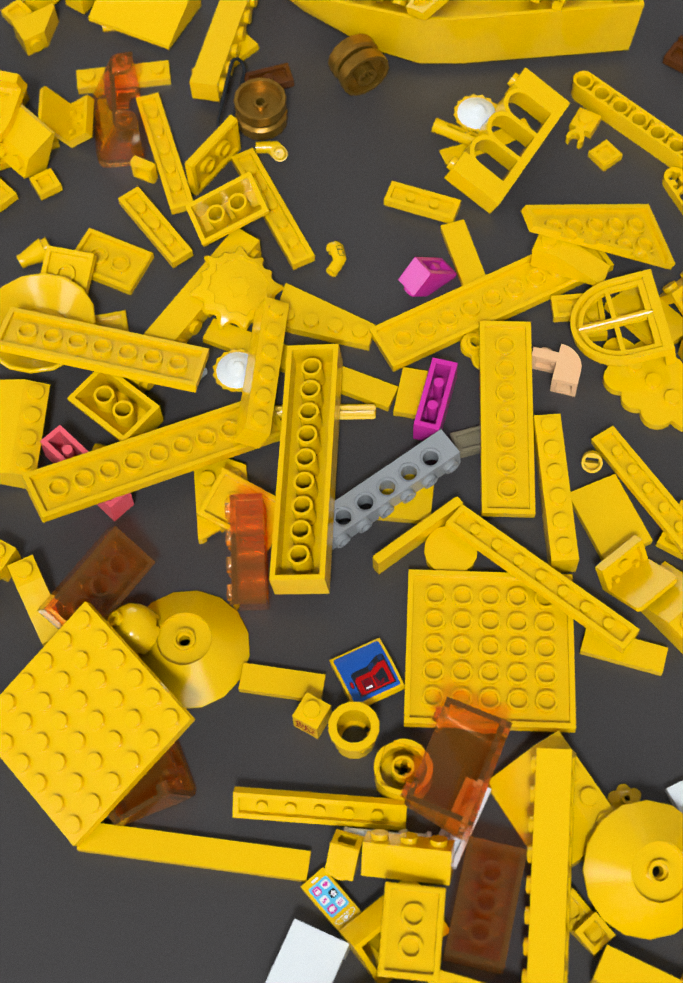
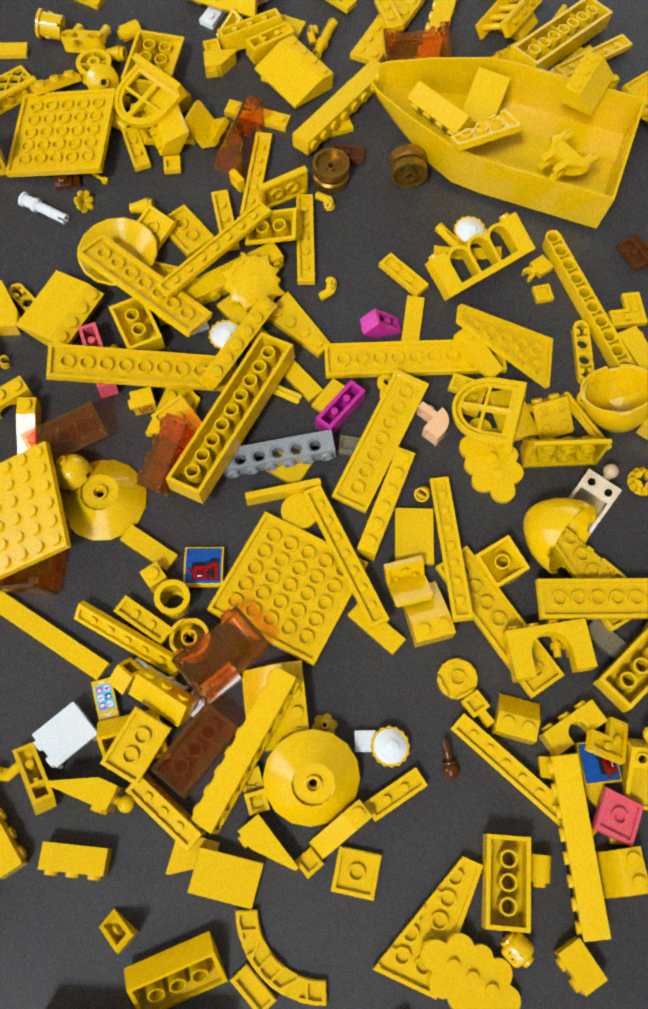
camera: 20 degrees right, 5 degrees up
black piece [216,57,246,128] -> none
none -> yellow plate [113,595,172,646]
none -> yellow brick [127,387,157,416]
none -> yellow tile [156,200,272,299]

